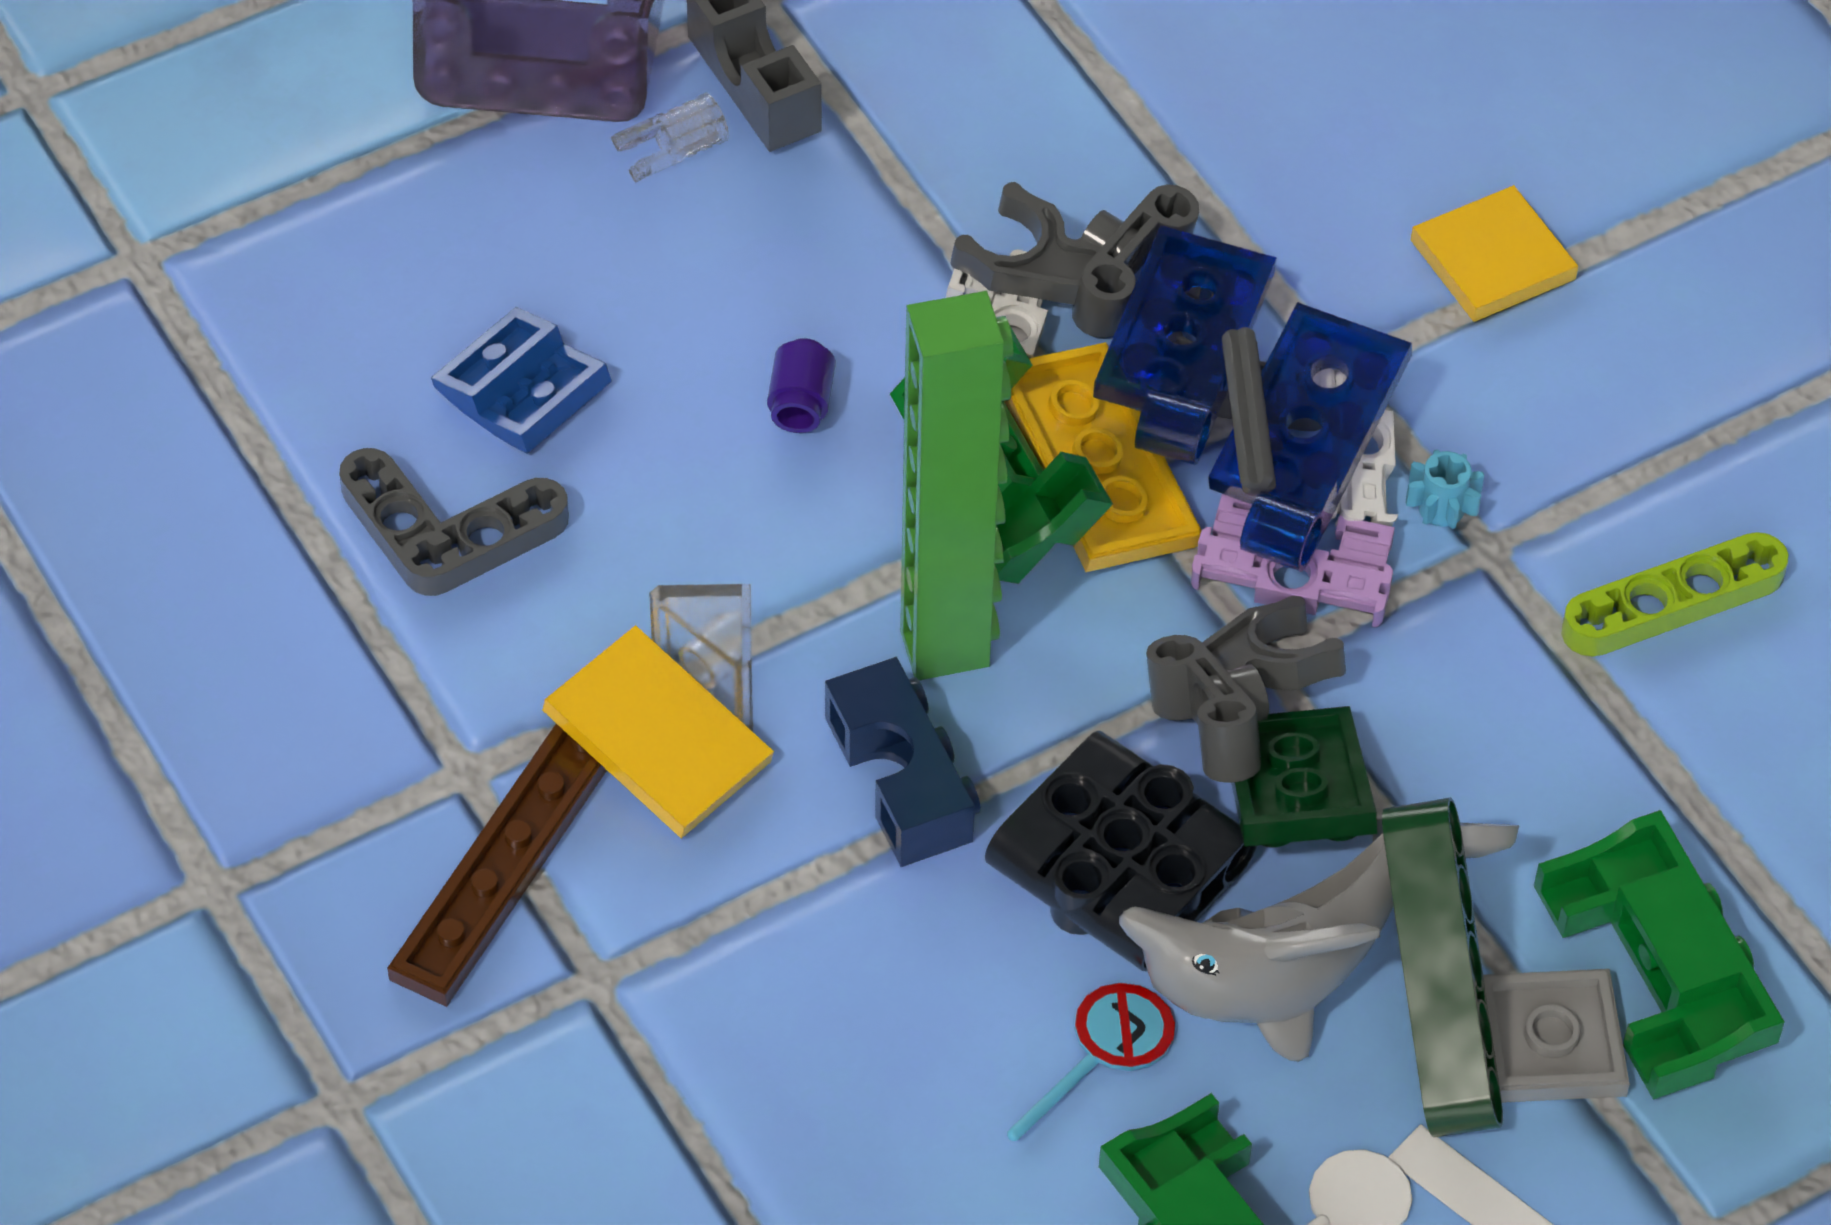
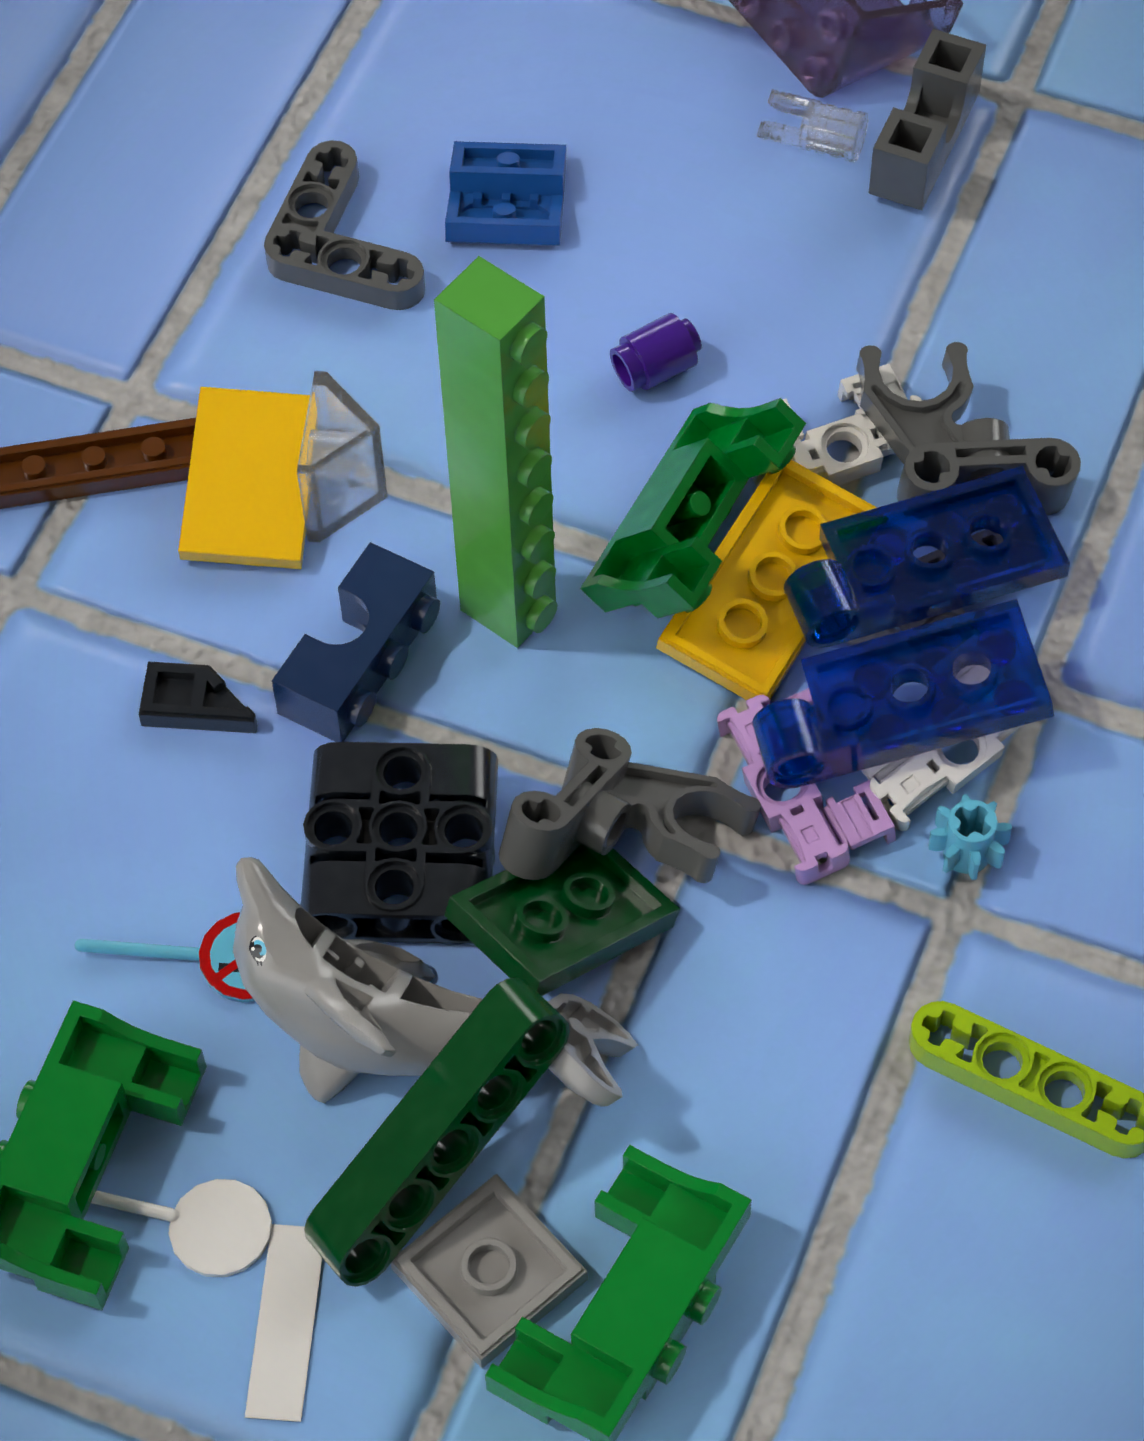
camera: 55 degrees right, 5 degrees up
dark grey axle [1222,327,1276,496] -> none
none -> black tile [138,662,258,733]

